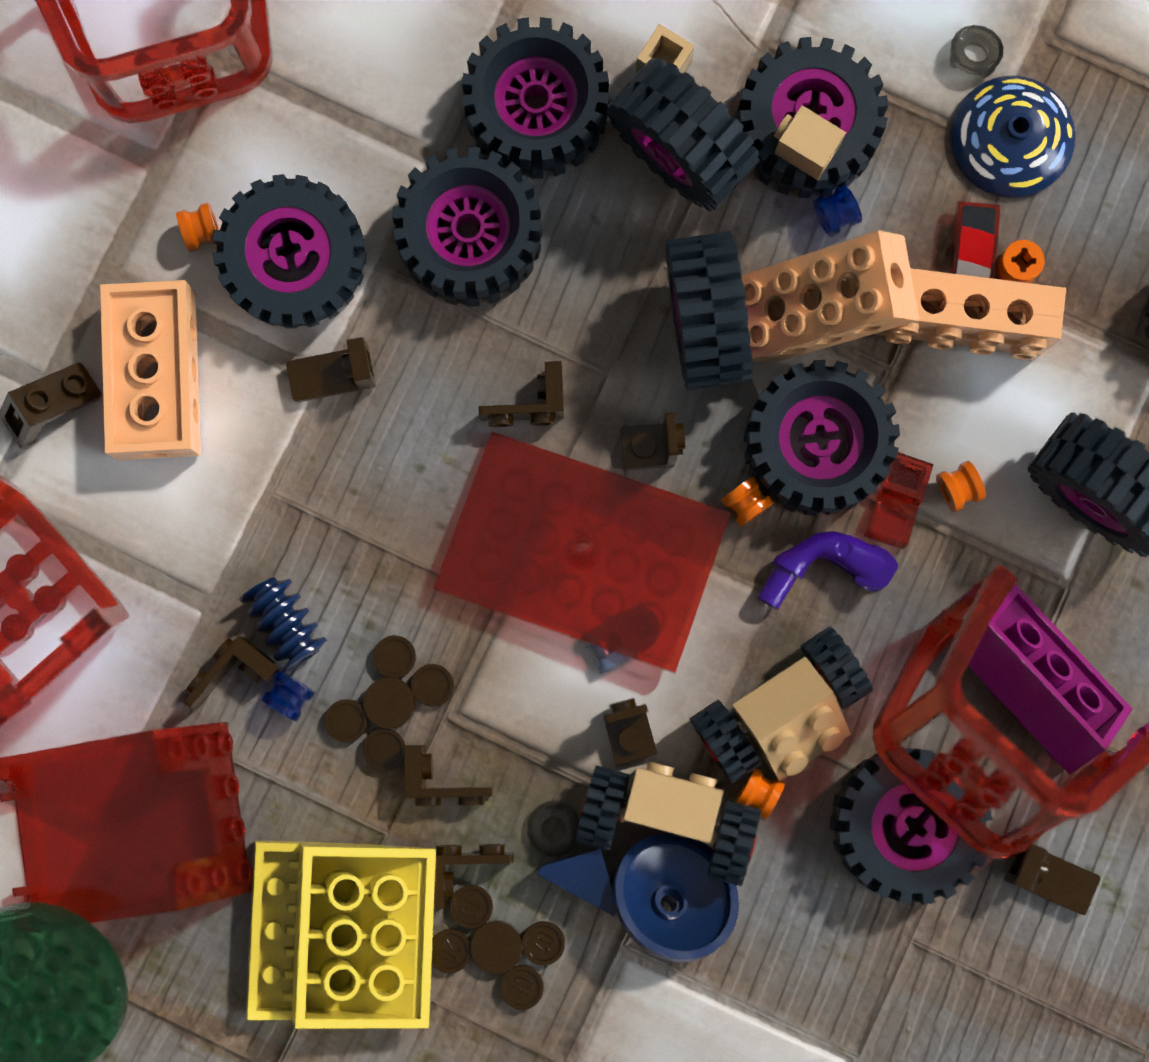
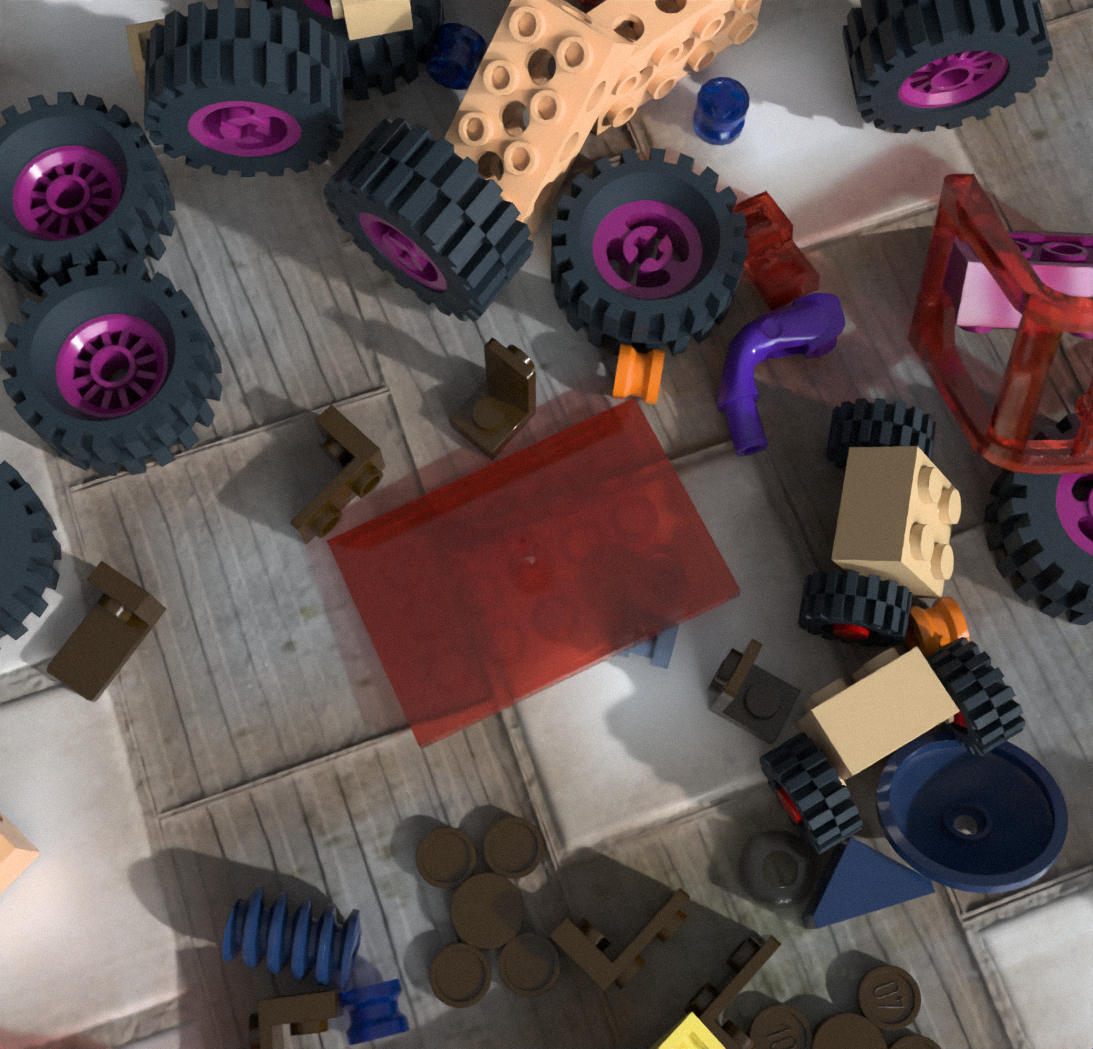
camera: 50 degrees left, 10 degrees down
orange wheel [936,461,986,513] -> none
none -> clear blue wheel [693,77,750,146]

